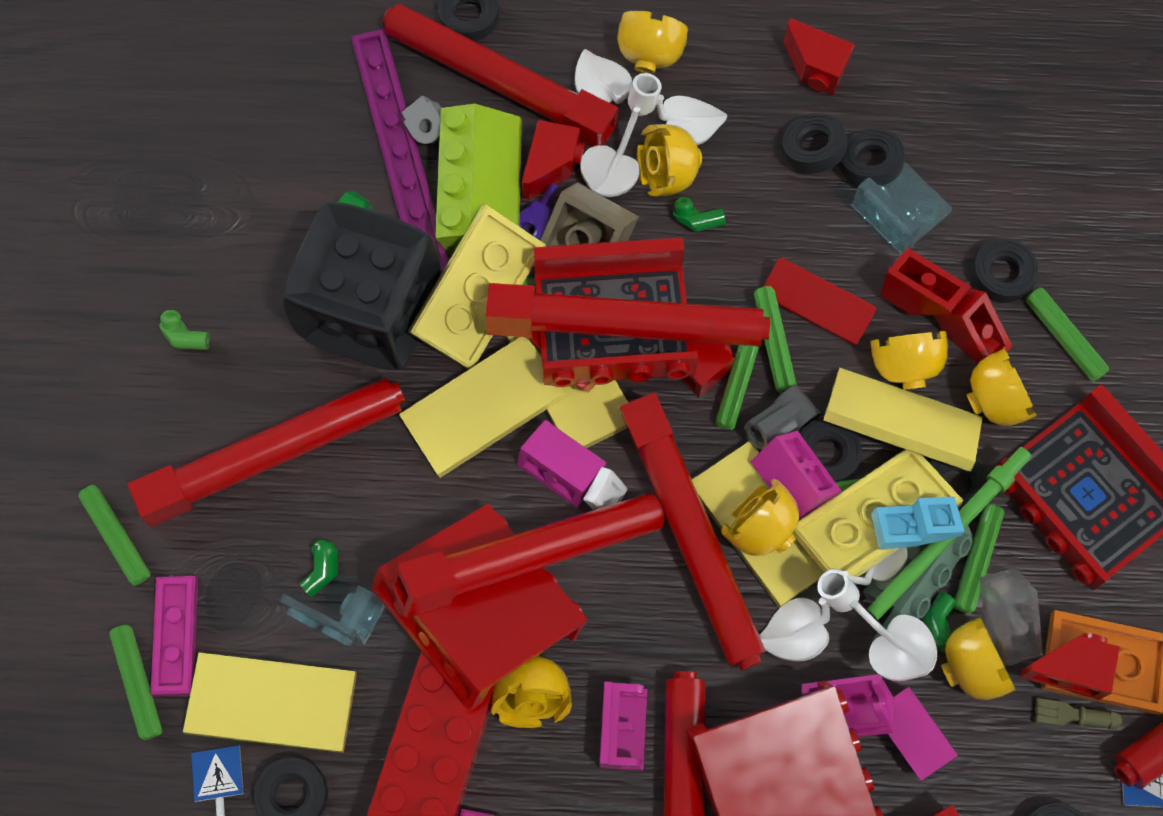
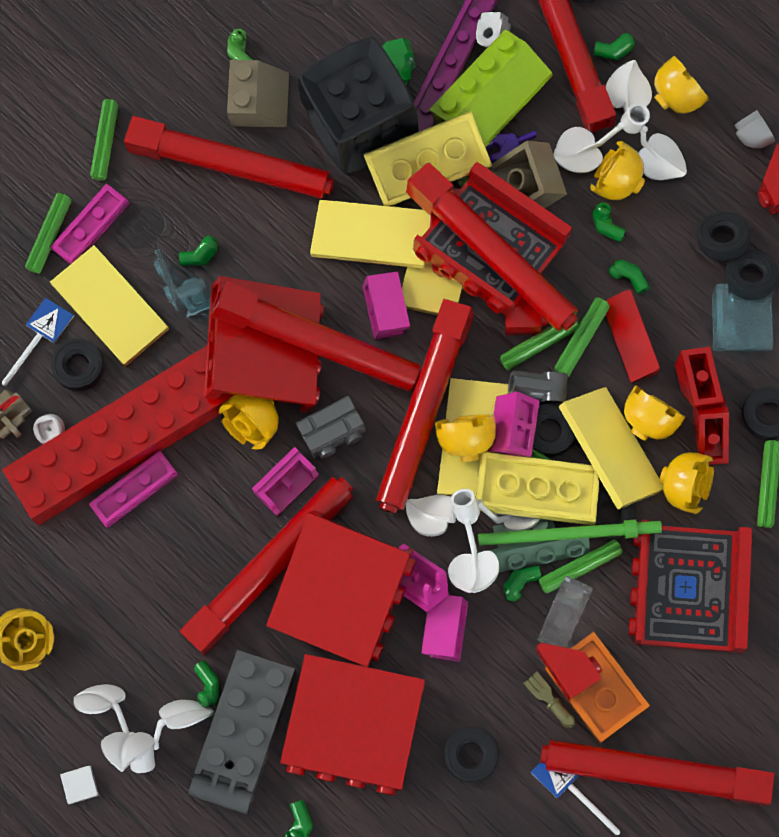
camera: 50 degrees right, 5 degrees up
red slope [522,120,585,200] -> none
white tile [583,467,628,510] -> none
medium azure slope [871,497,965,550] -> none
yellow cylinder [941,617,1016,700] -> none
none -> dark tan slope [227,60,290,127]
none -> dark grey brick [296,396,366,459]
none -> green arm [593,33,635,60]
none -> green arm [609,259,650,294]
none -> light grey piece [734,110,775,149]

